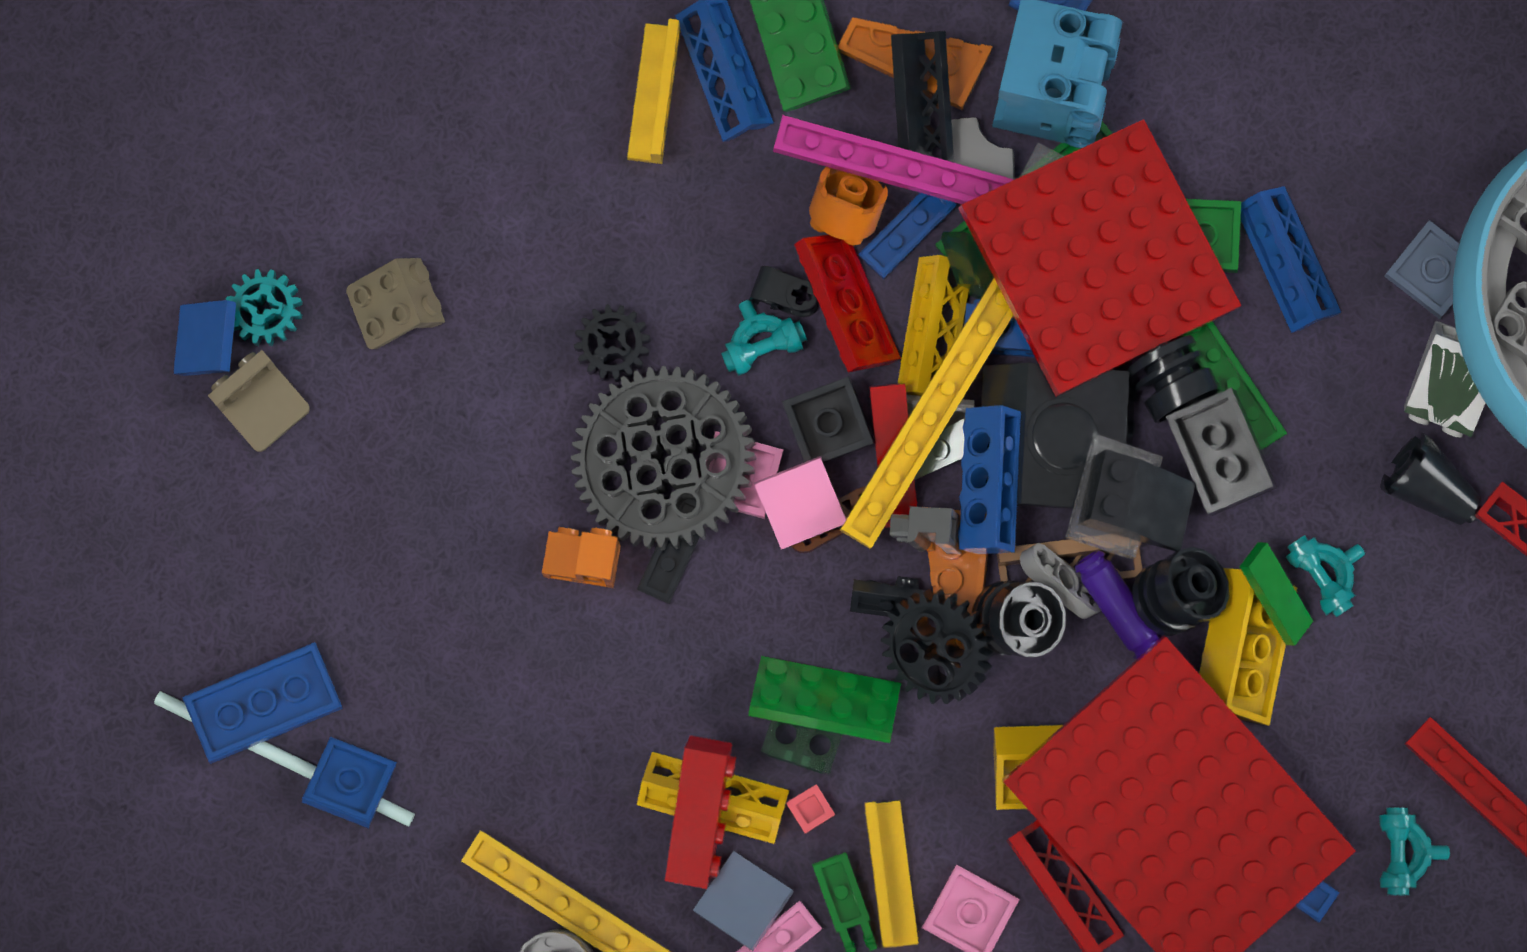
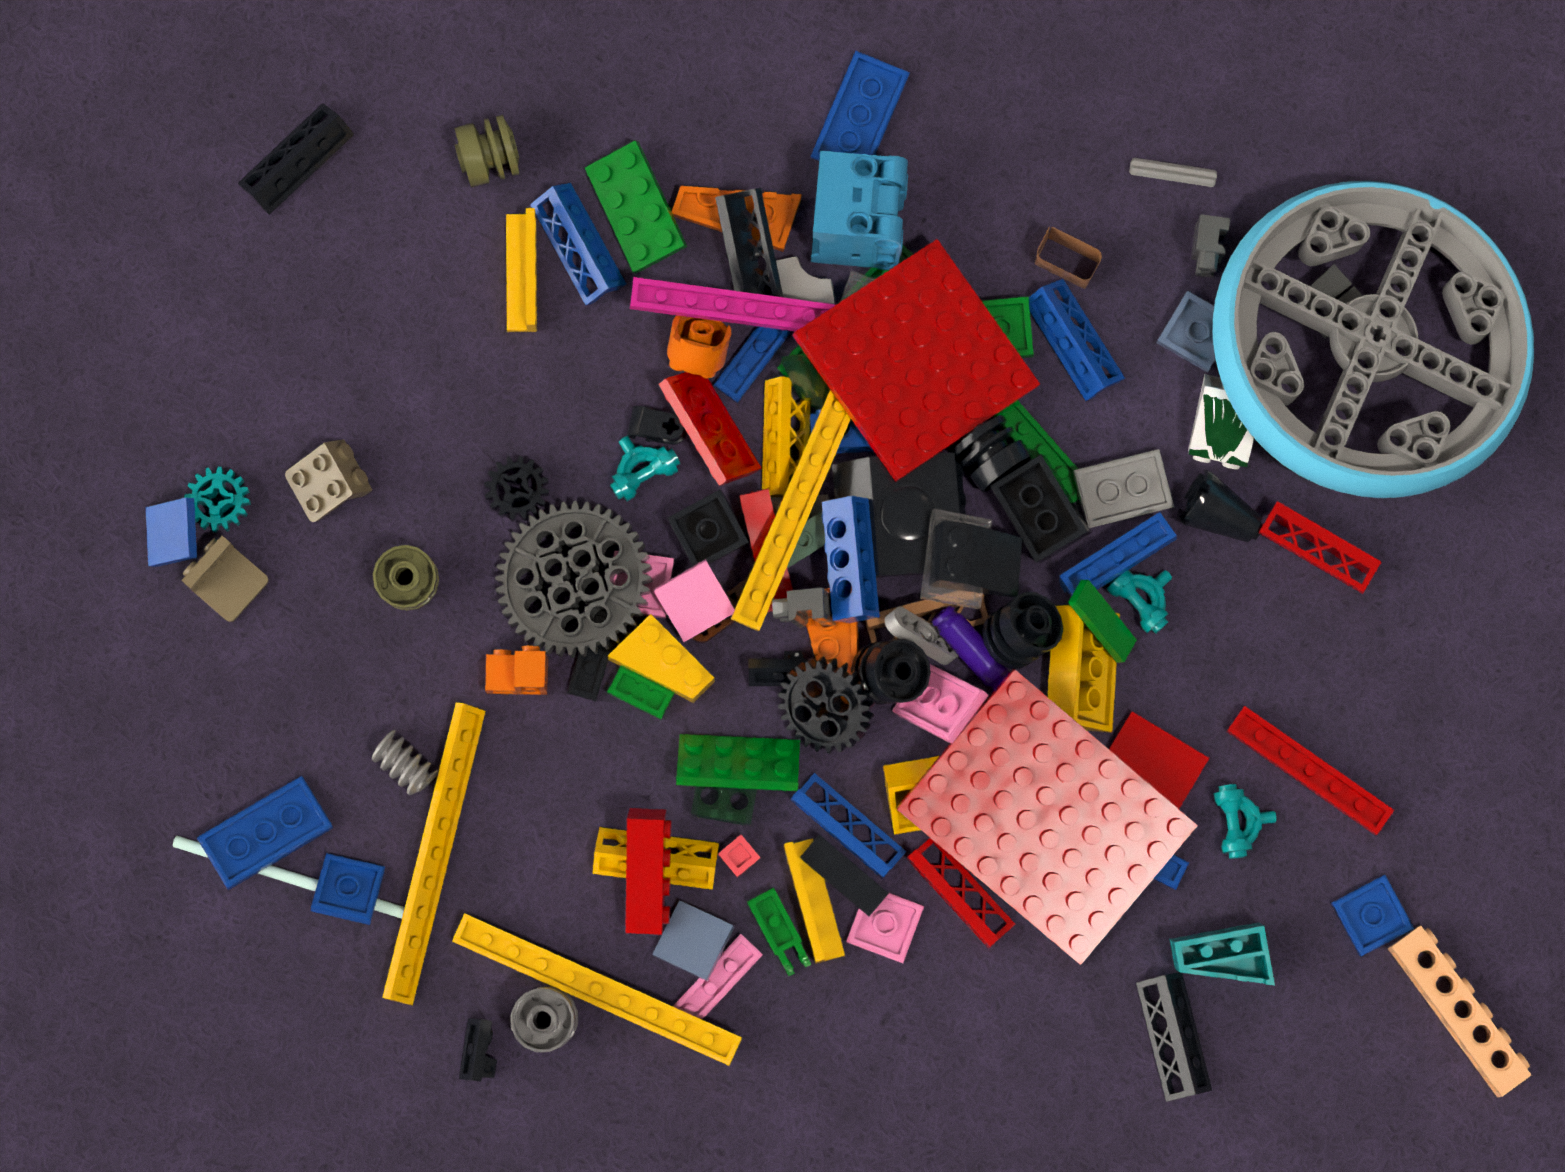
camera: 15 degrees left, 0 degrees up
none -> light grey piece [372,730,439,796]
none -> olive wheel [373,545,439,611]
none -> yellow plate [382,703,486,1005]
none -> green plate [607,665,675,720]
none -> yellow wedge [608,614,715,703]
none -> blue fence [791,773,906,879]
none -> black tile [800,835,889,917]
none -> bright pink tile [892,664,989,744]
none -> medium nougat piece [1035,226,1102,289]
none -> blue fence [1059,512,1177,596]
none -> light grey tile [1072,449,1174,528]
none -> red tile [1109,712,1209,809]
none -> light grey axle [1129,158,1217,187]
none -> dark grey hips [1191,214,1230,278]

